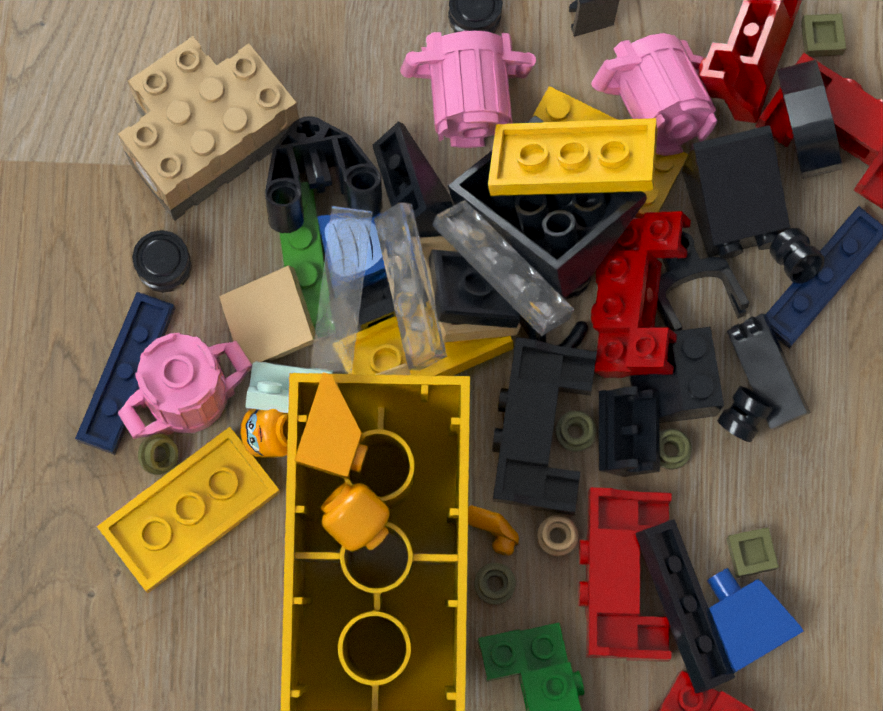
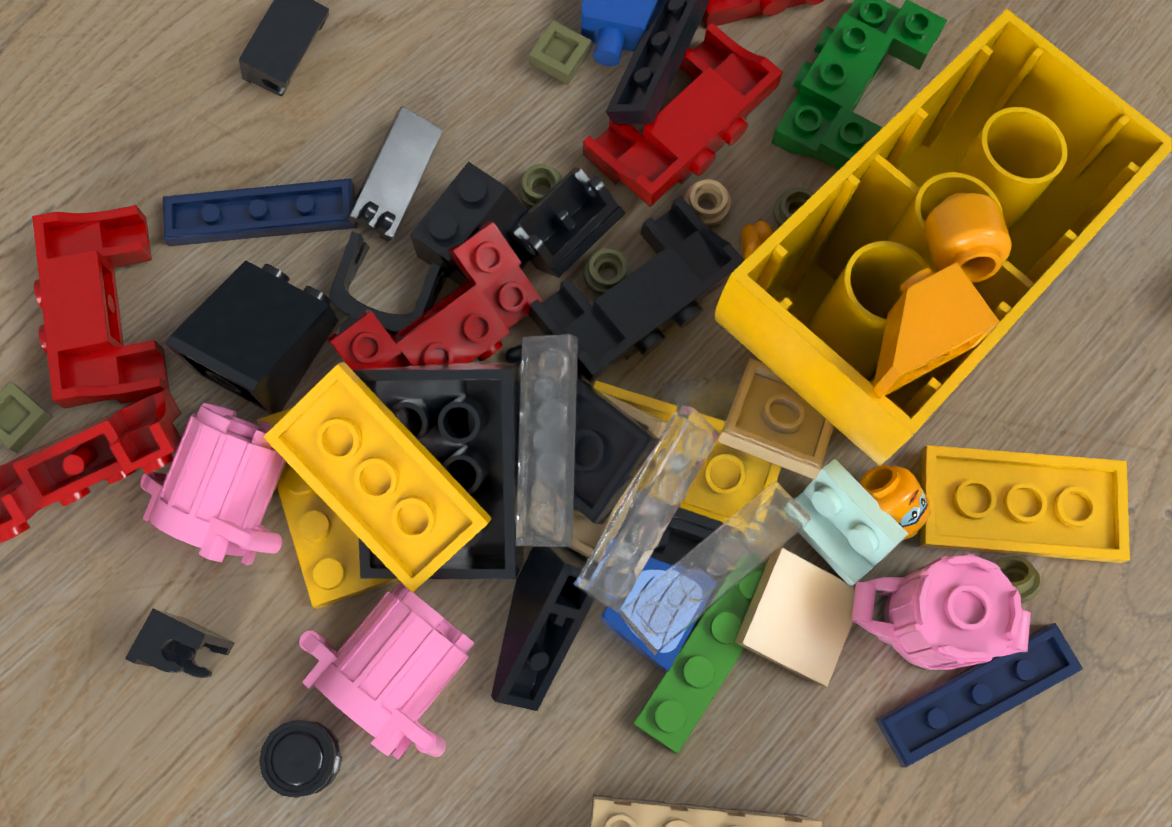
camera: 135 degrees left, 0 degrees up
black wheel [132,230,192,293] -> none
black connector [265,116,383,233] -> none
black wheel [717,386,774,442] -> none
black wheel [770,228,825,284] -> none
black connector [777,60,842,179] -> none

